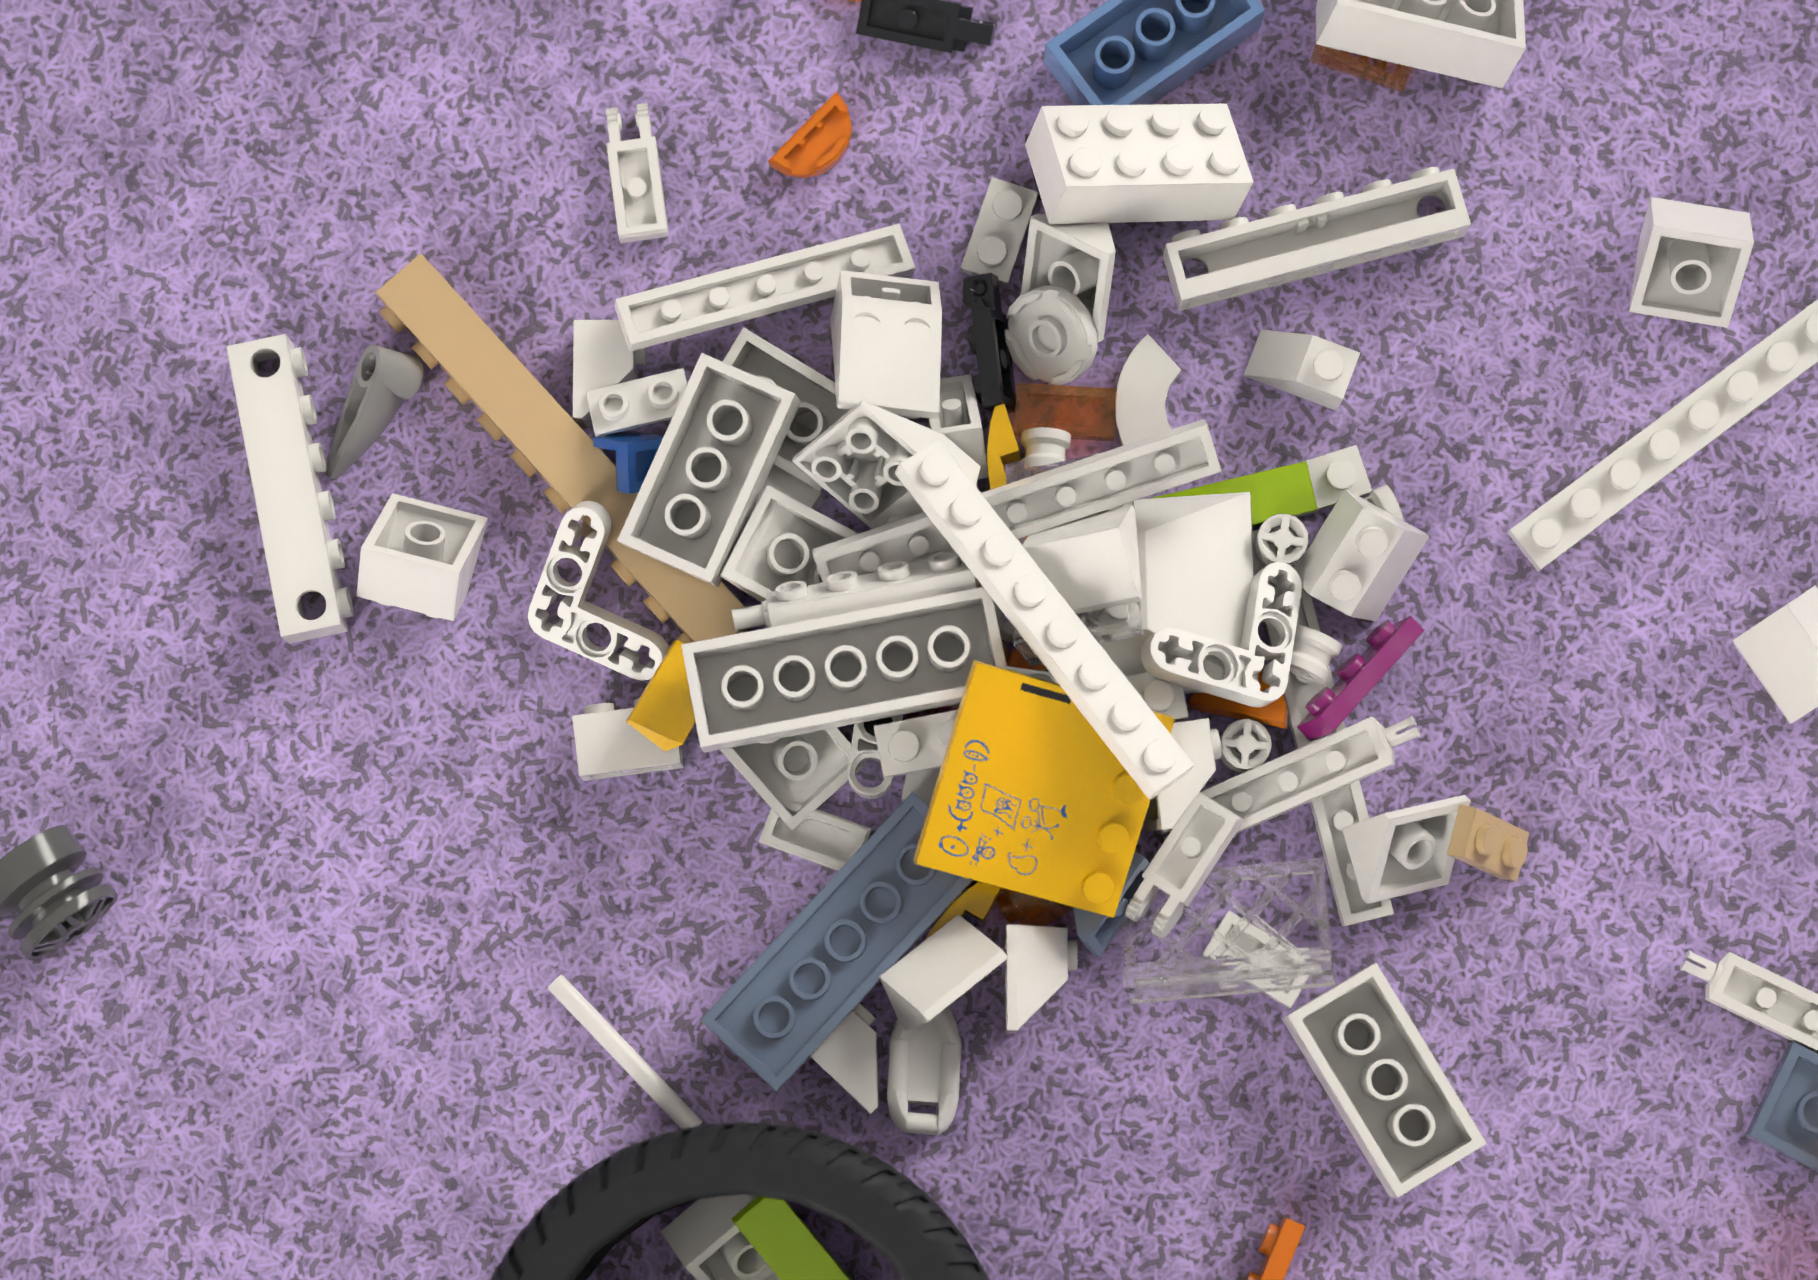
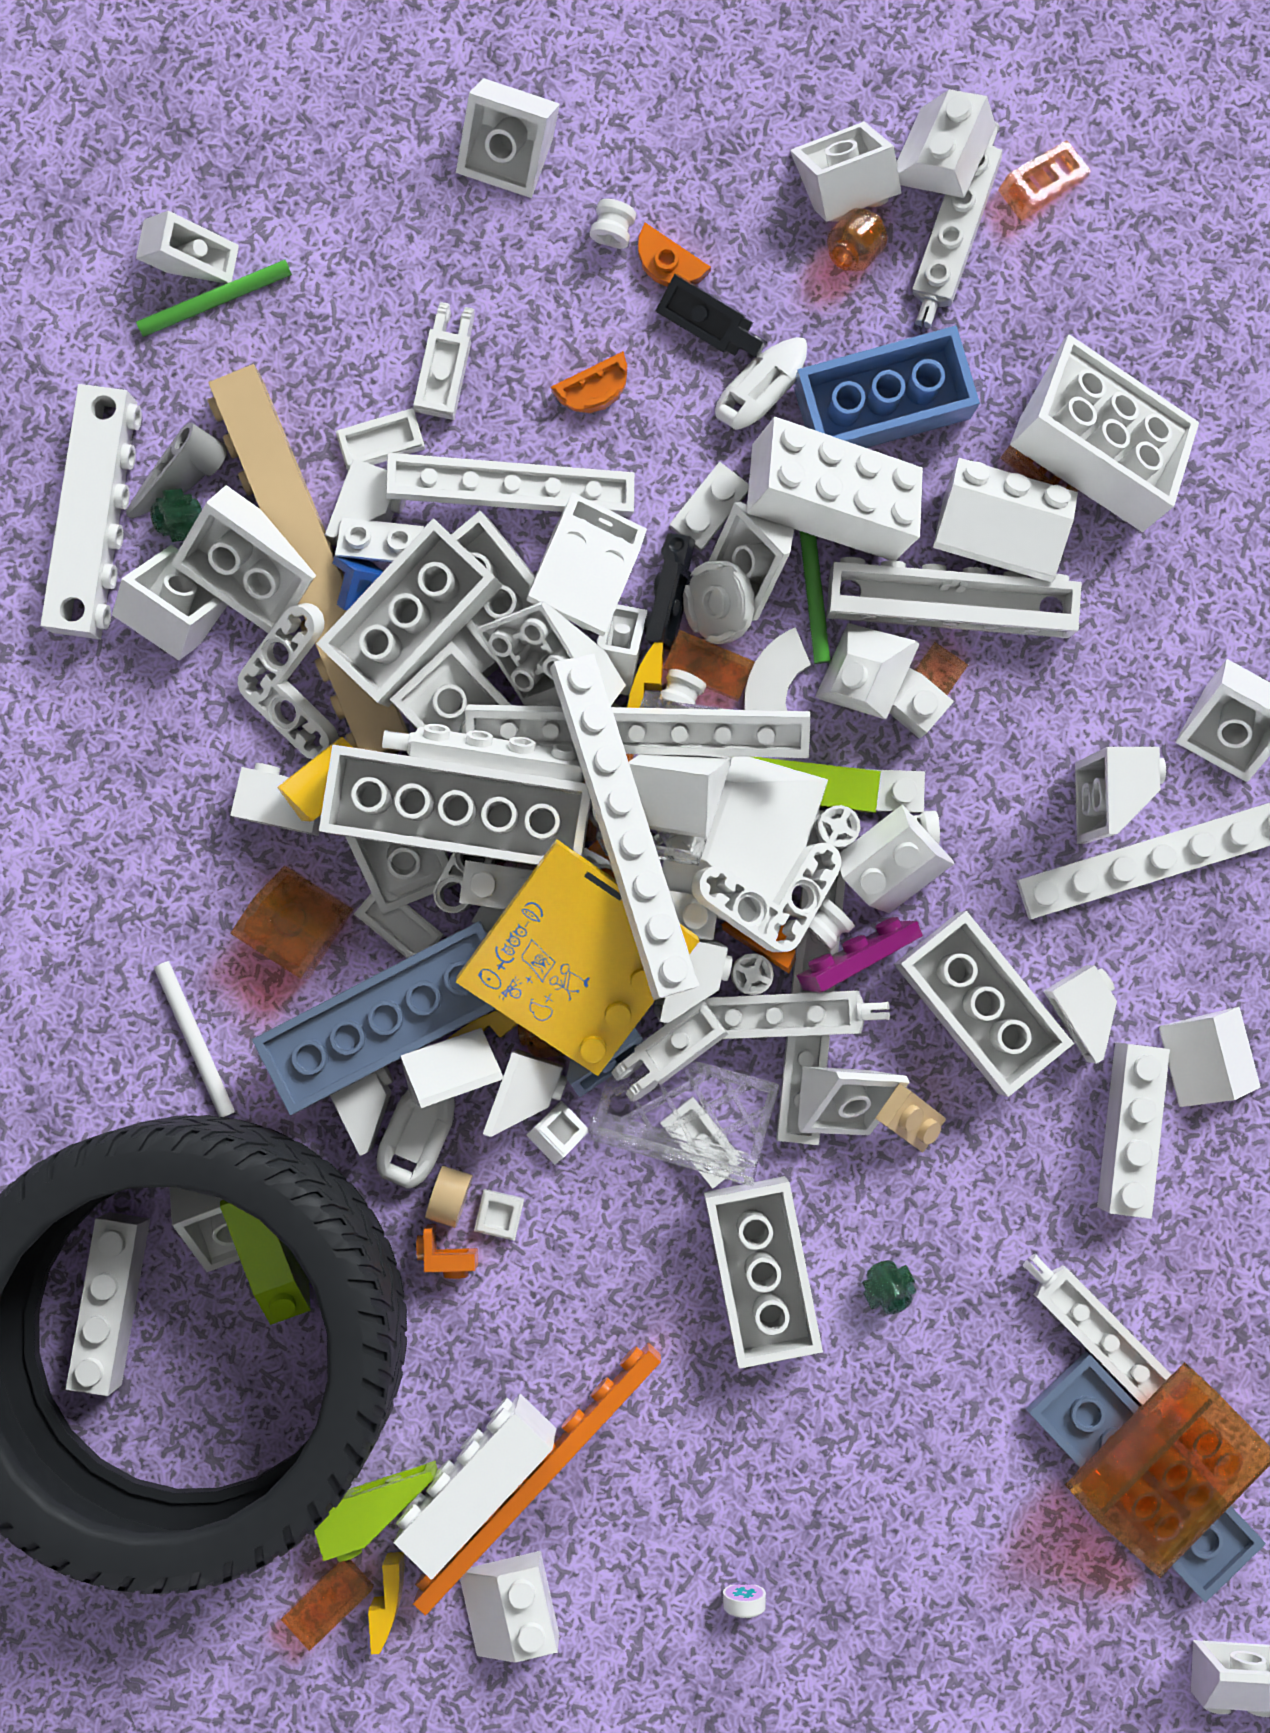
camera: 15 degrees right, 5 degrees up
none -> white slope [136,211,239,284]
none -> bright green bar [136,259,292,337]
none -> clear green gear [150,488,202,542]
none -> white slope [171,485,316,633]
none -> clear orange slope [230,865,354,979]
none -> white tile [335,408,426,471]
none -> orange bracket [416,1224,478,1279]
none -> tan piece [425,1166,473,1228]
none -> white tile [474,1189,525,1241]
none -> white slope [526,1101,590,1165]
none -> white piece [715,337,807,430]
none -> bright green bar [799,531,831,664]
none -> white slope [815,623,920,719]
none -> clear green gear [862,1260,917,1314]
none -> white brick [894,911,1074,1097]
none -> clear orange tile [915,642,968,695]
none -> white slope [933,458,1078,583]
none -> white slope [1043,965,1117,1064]
none -> white slope [1075,747,1166,844]
none -> white brick [1097,1042,1170,1219]

